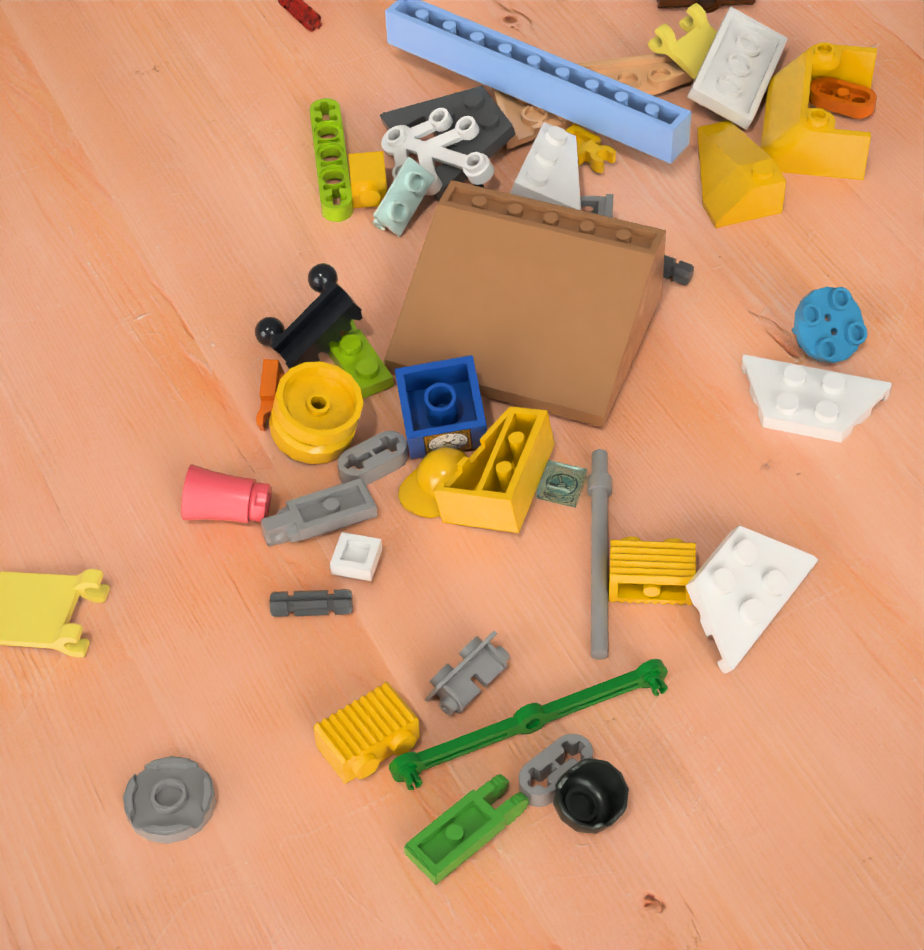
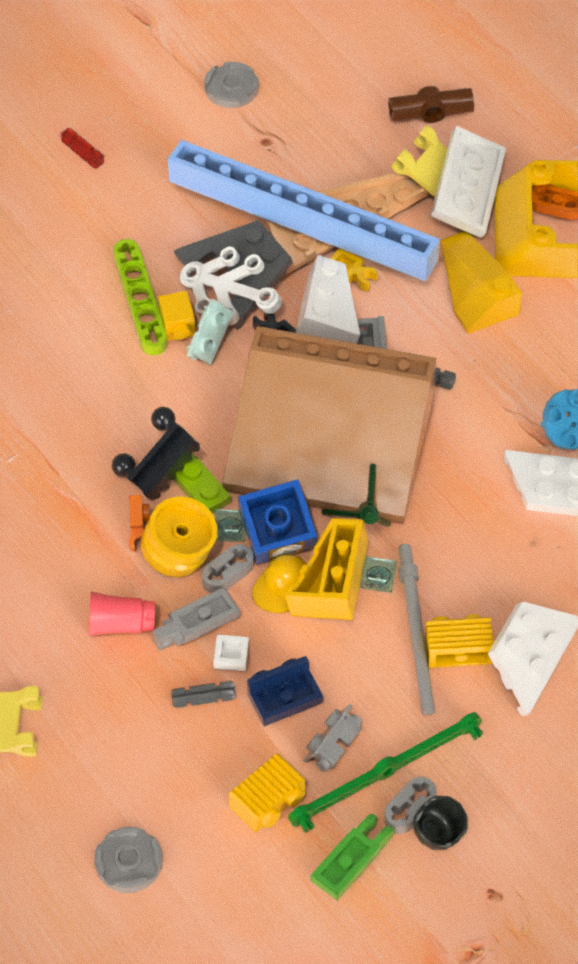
camera: 10 degrees left, 5 degrees up
none -> clear light blue tile [215,509,246,542]
none -> dark blue bracket [247,656,323,726]
none -> dark green plant [321,463,391,527]

